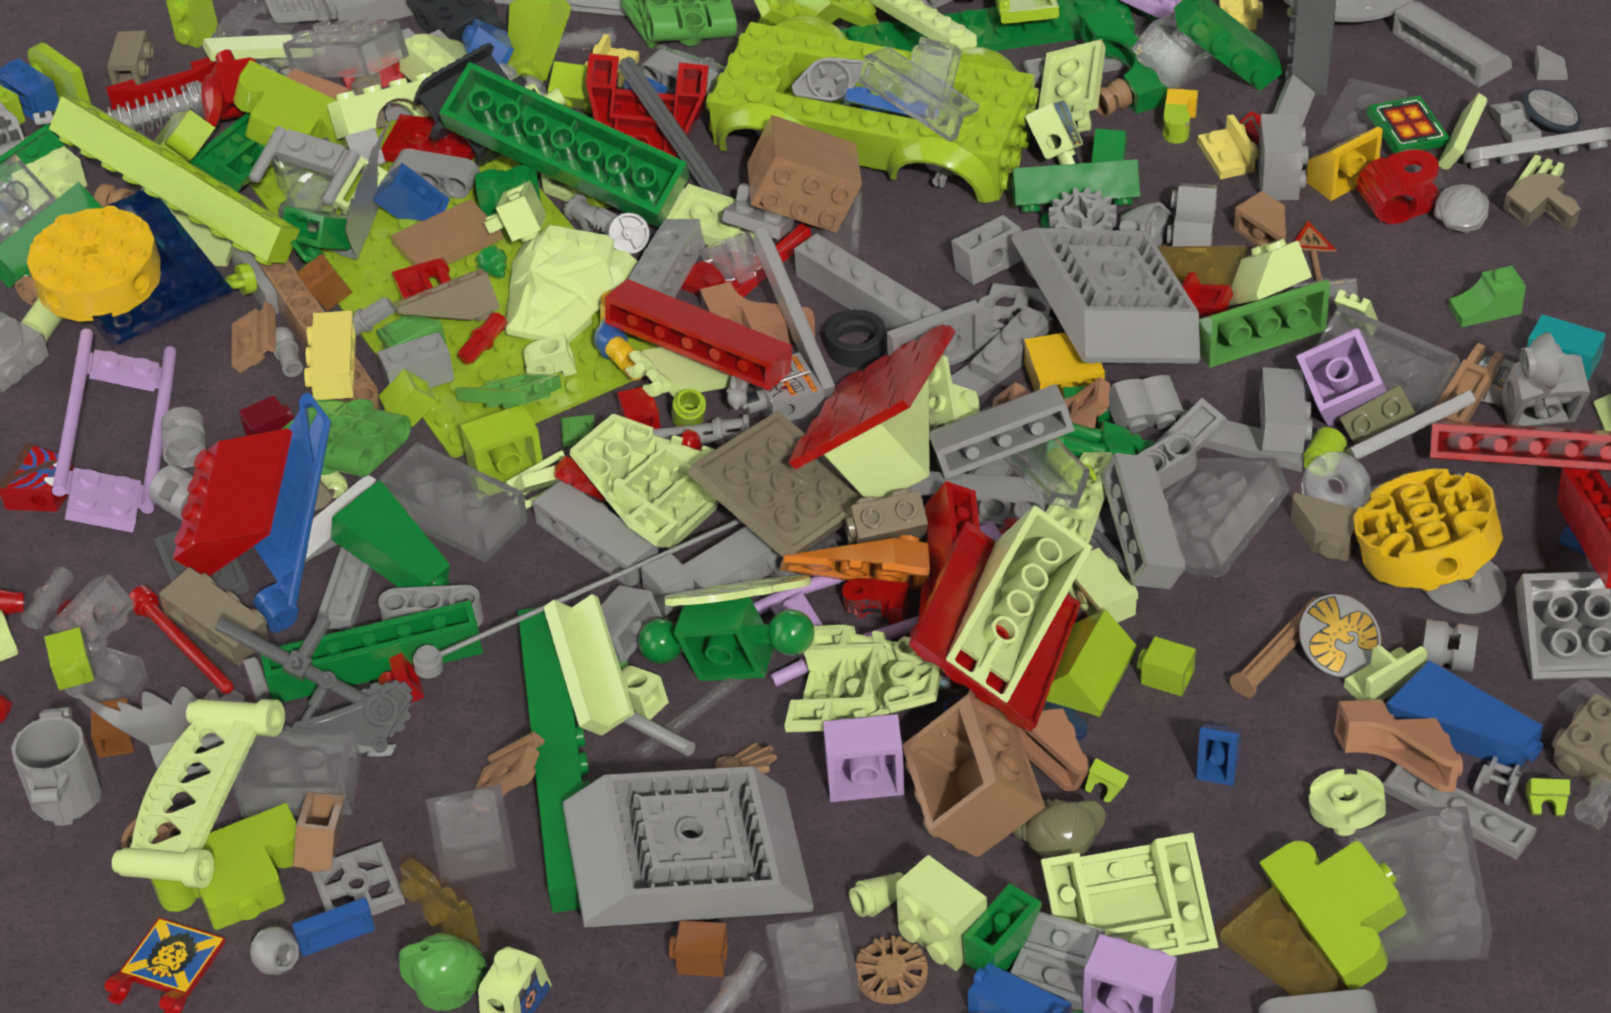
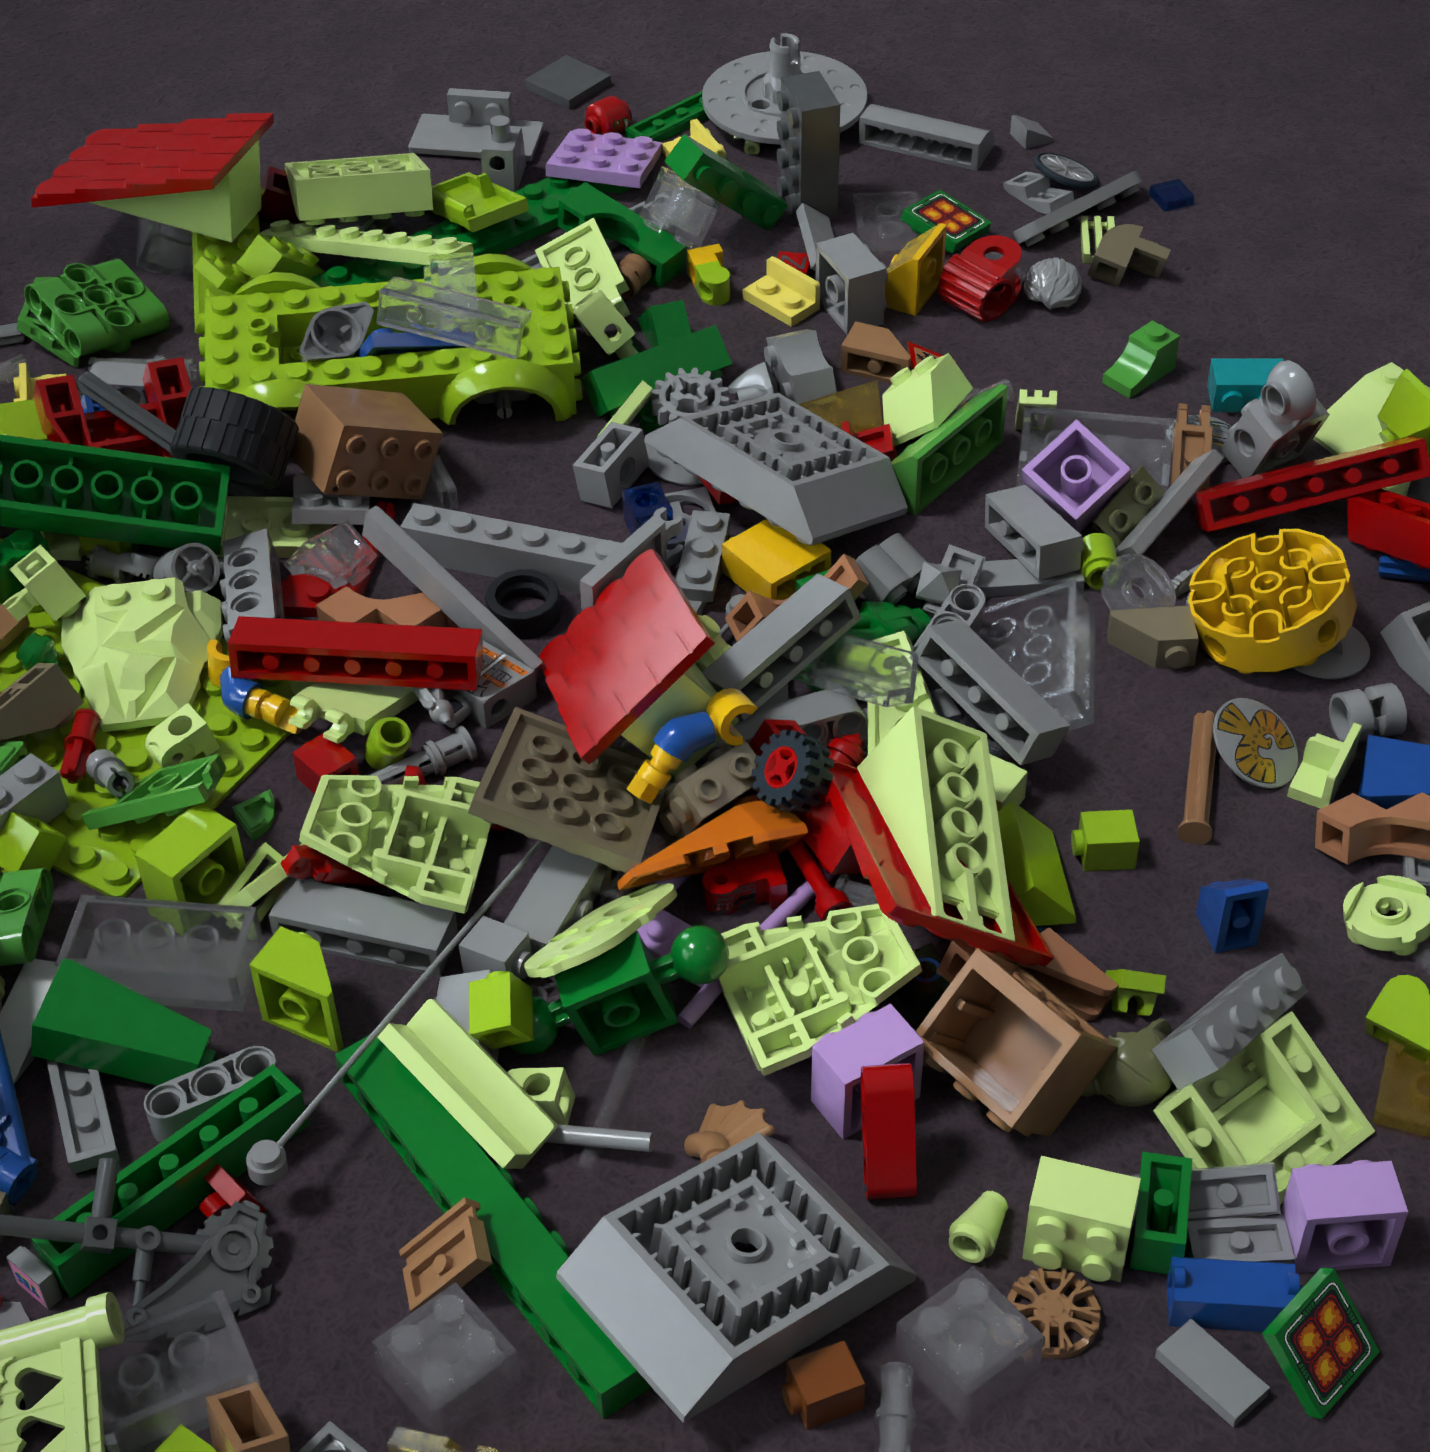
camera: 30 degrees left, 0 degrees up
yellowish green tile [1438,93,1487,170] -> none
none -> light grey pin [86,749,134,797]
none -> black tyre [170,387,299,490]
none -> lime slope [249,926,343,1053]
none -> lime brick [469,971,533,1050]
none -> yellowish green tile [597,380,653,437]
none -> clear blue brick [622,482,674,539]
none -> yellow piece [626,688,758,804]
none -> black wheel [752,730,834,814]
none -> red beam [861,1063,917,1200]
none -> light grey slope [915,562,962,604]
none -> light grey brick [1151,953,1308,1090]

